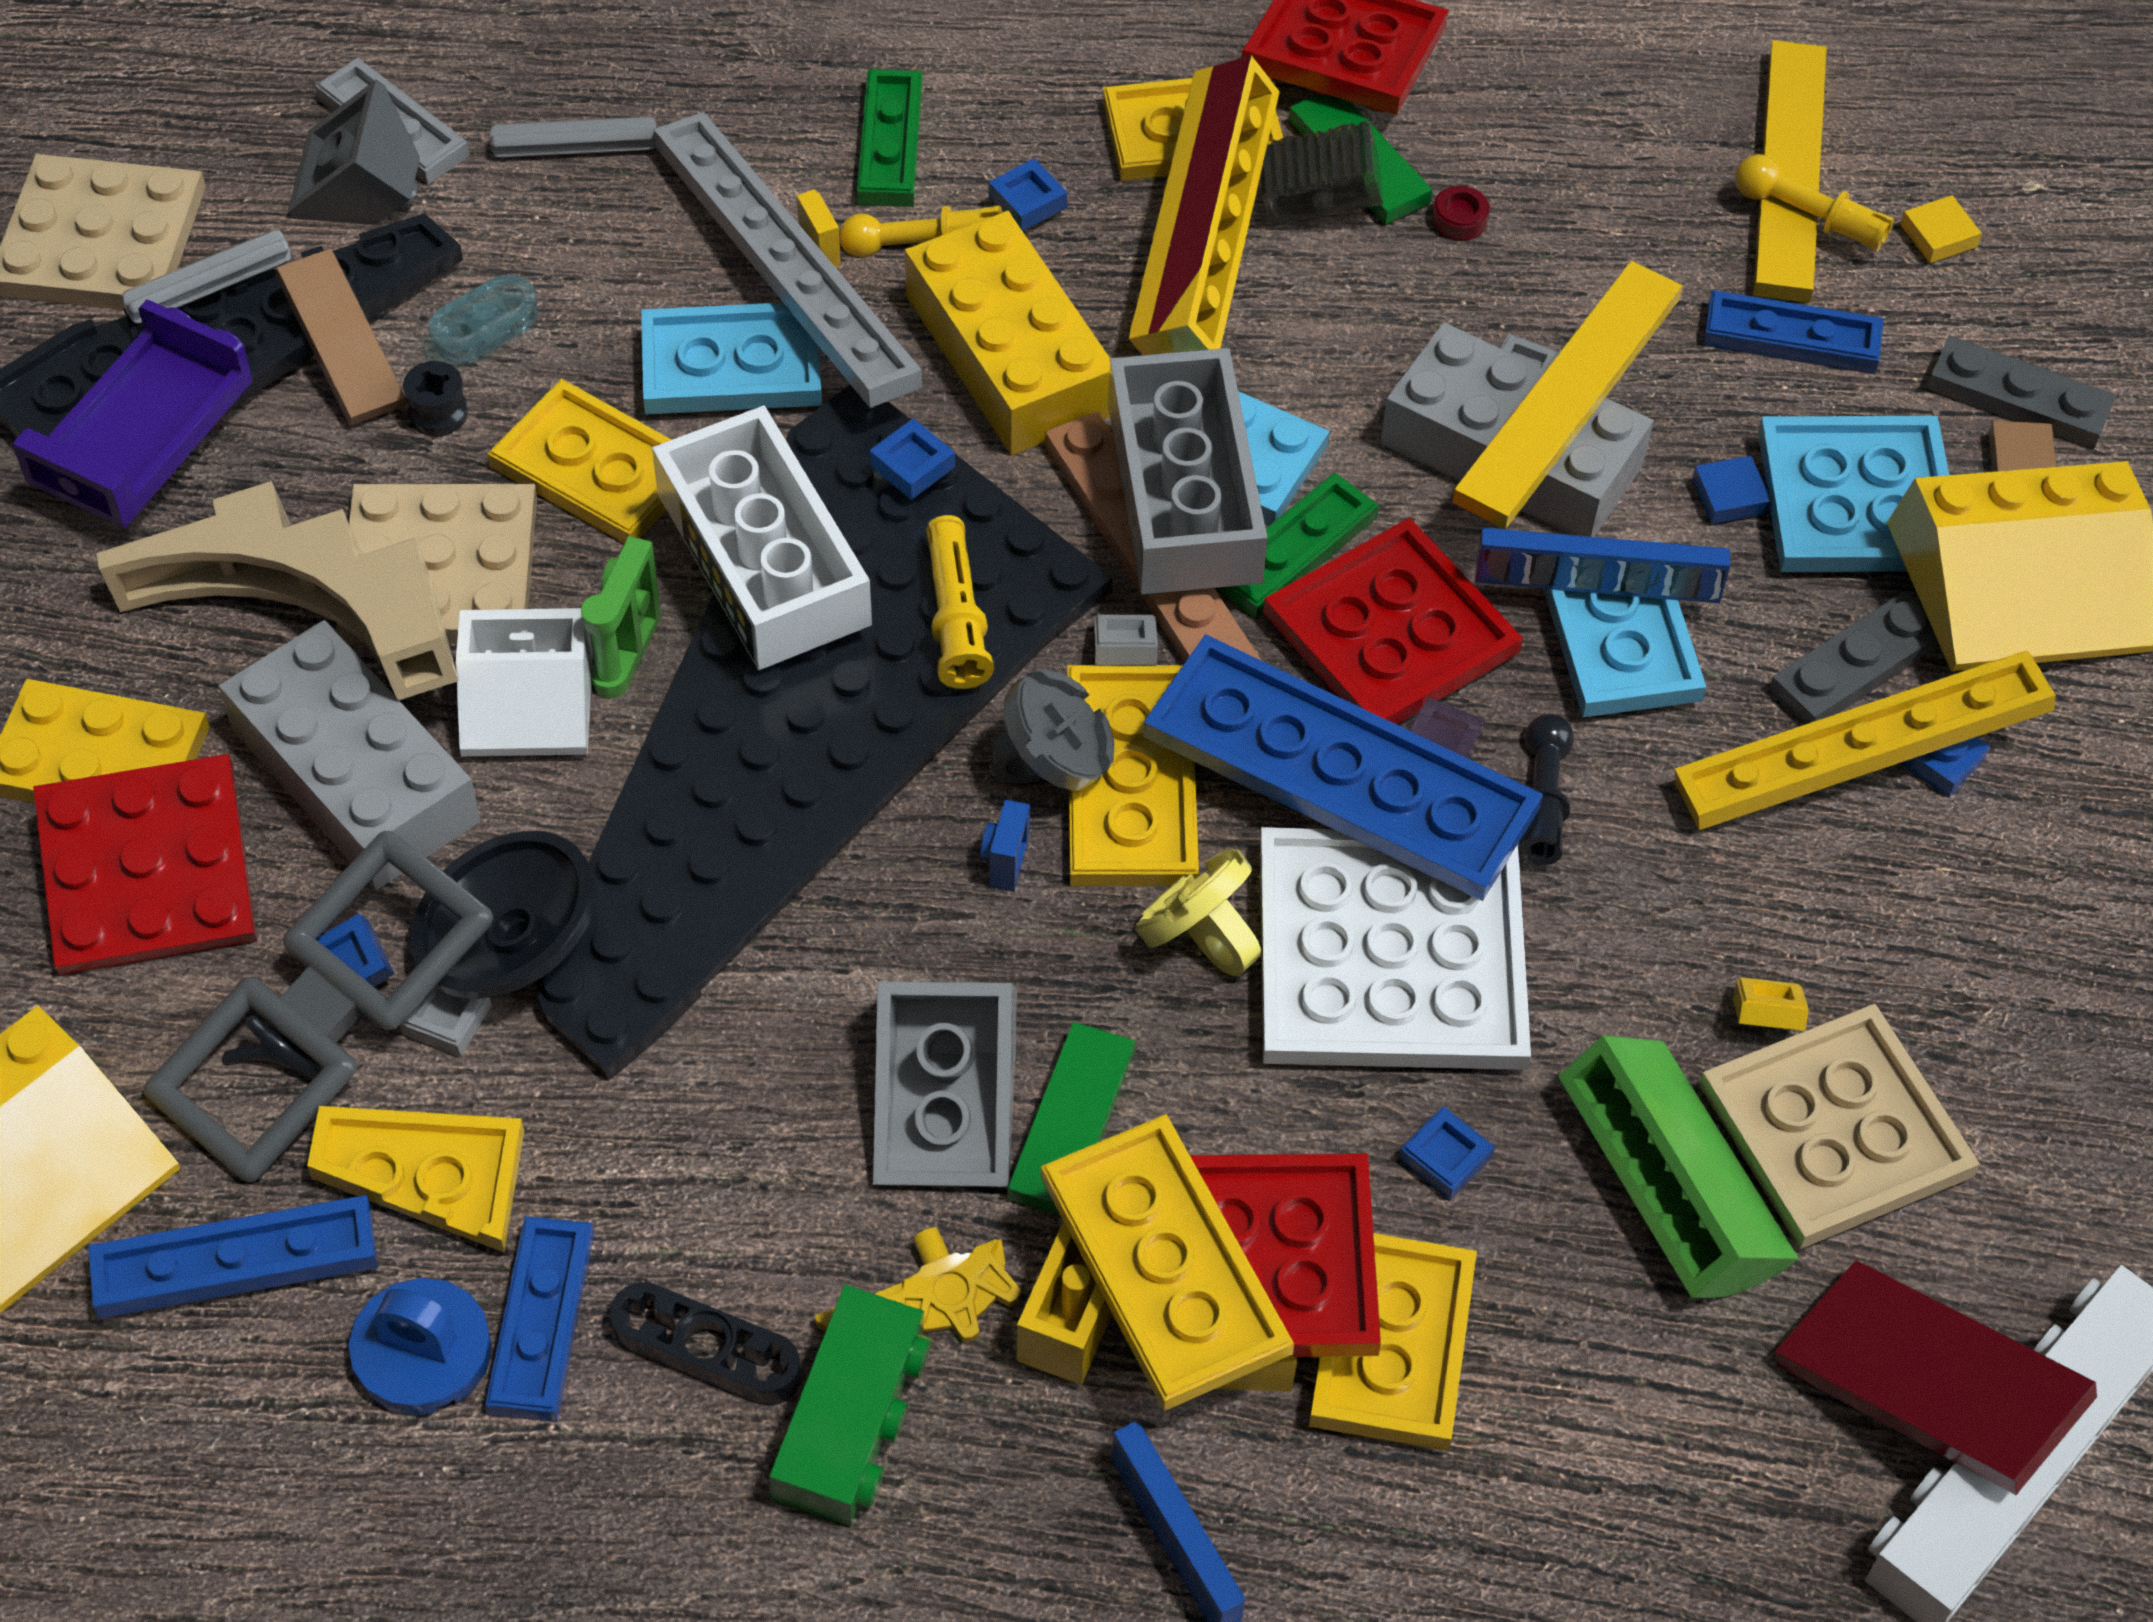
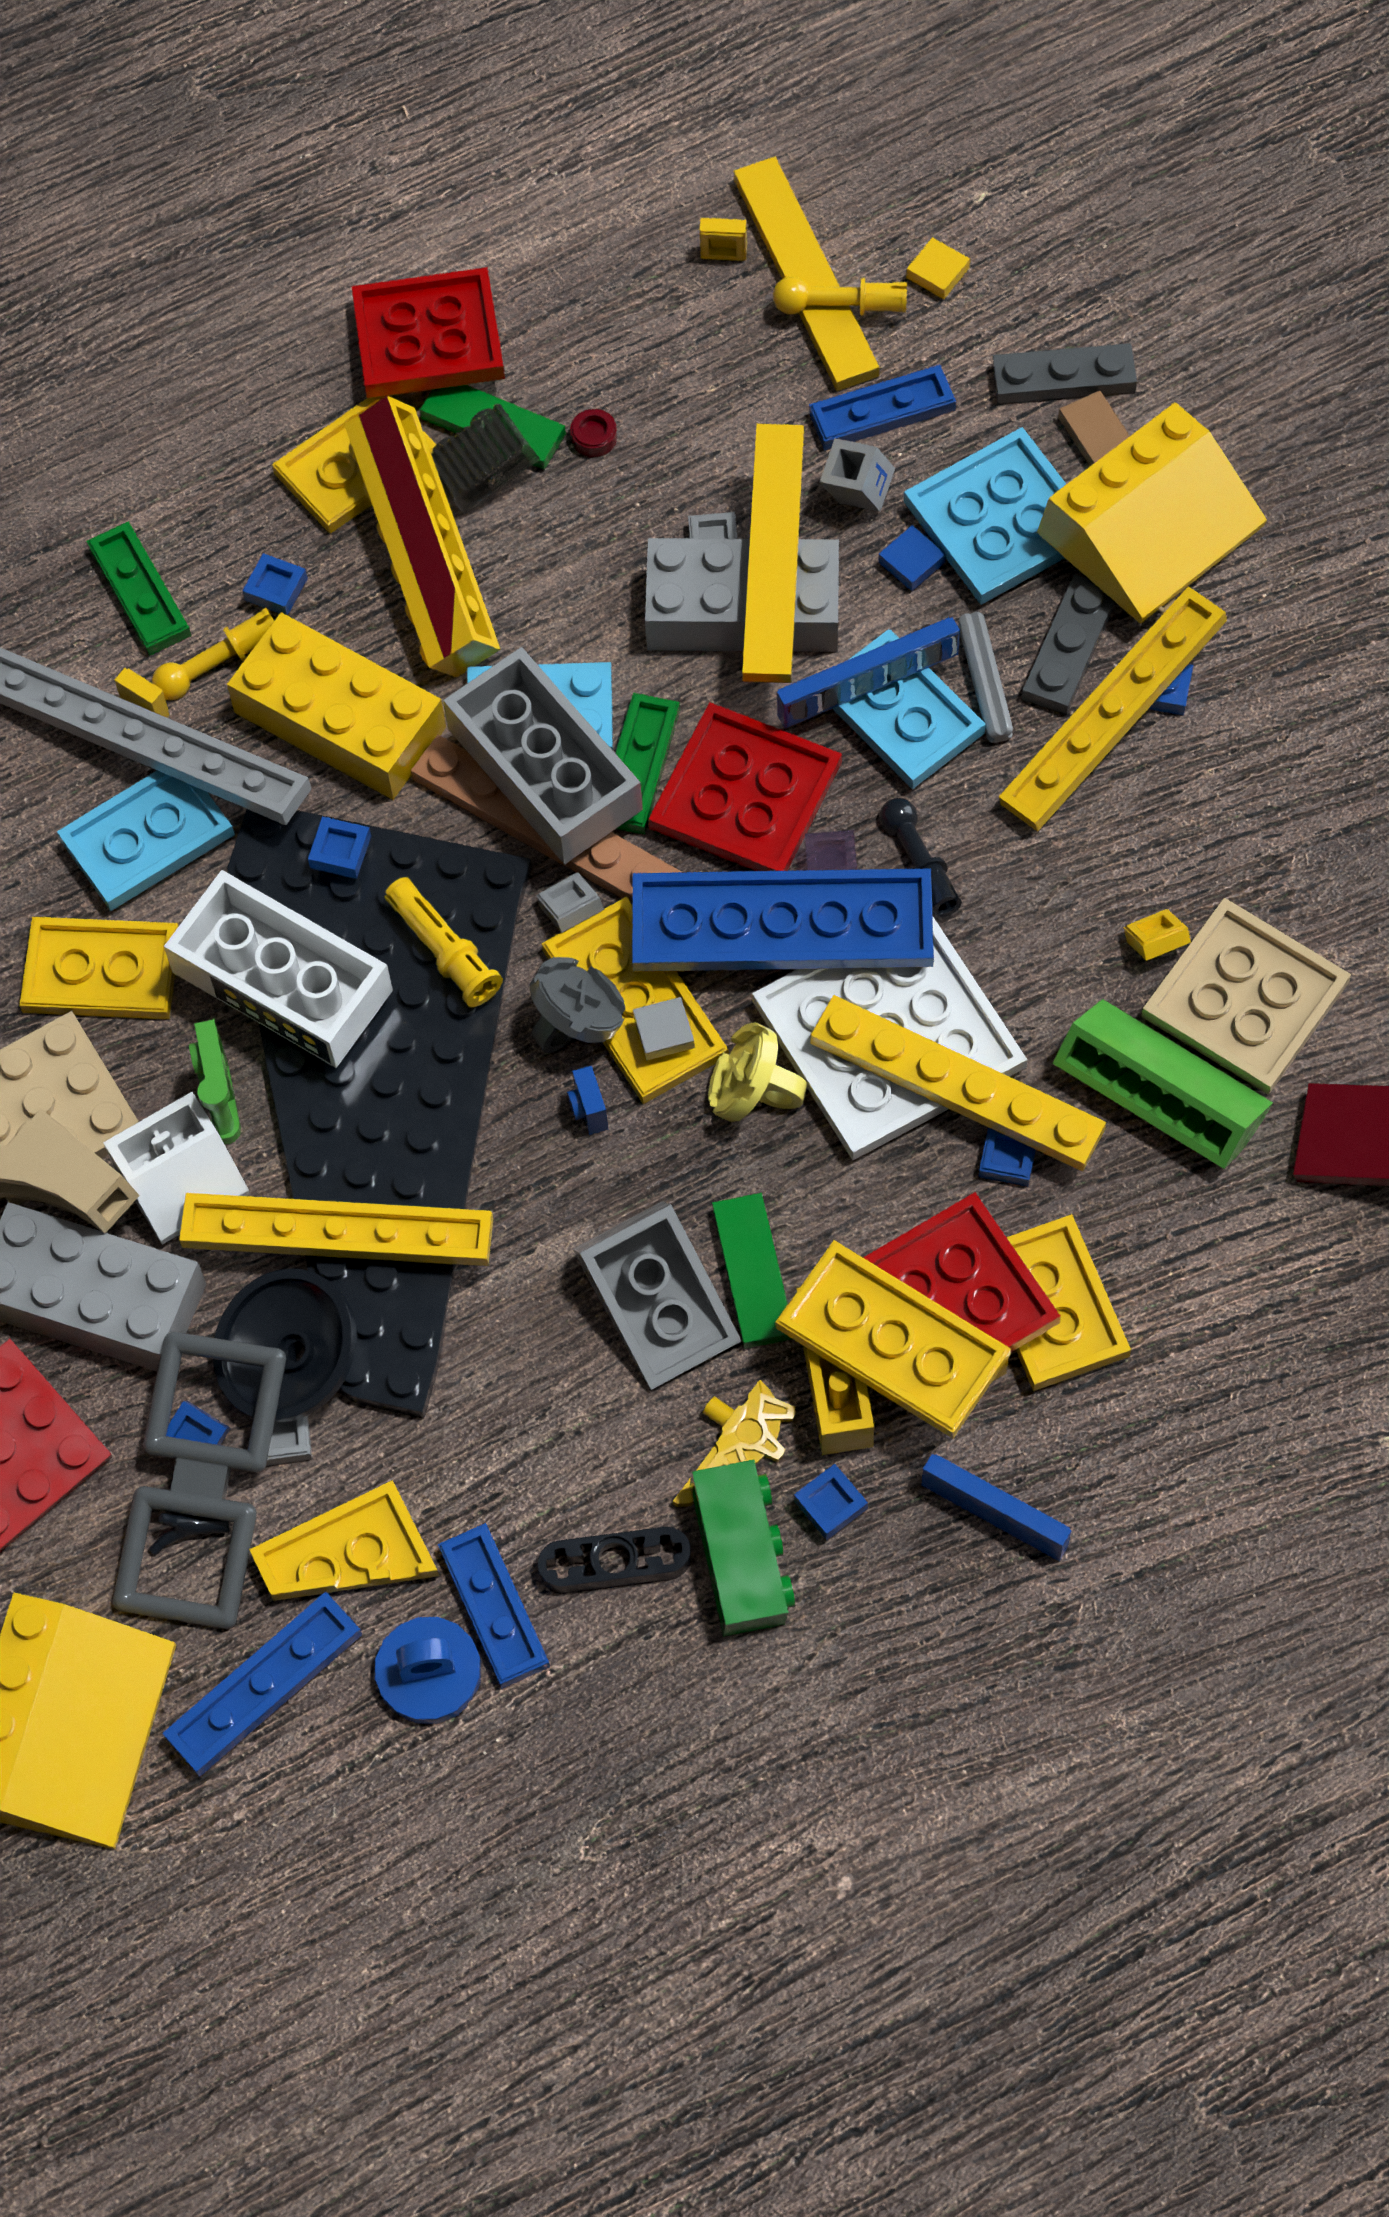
camera: 25 degrees left, 10 degrees up
none -> yellow plate [179,1193,493,1266]
none -> light grey tile [633,997,695,1061]
none -> yellow tile [699,218,747,261]
none -> blue plate [794,1464,868,1540]
none -> yellow plate [810,995,1106,1172]
none -> light grey brick [820,438,895,512]
none -> light grey axle [958,611,1013,743]

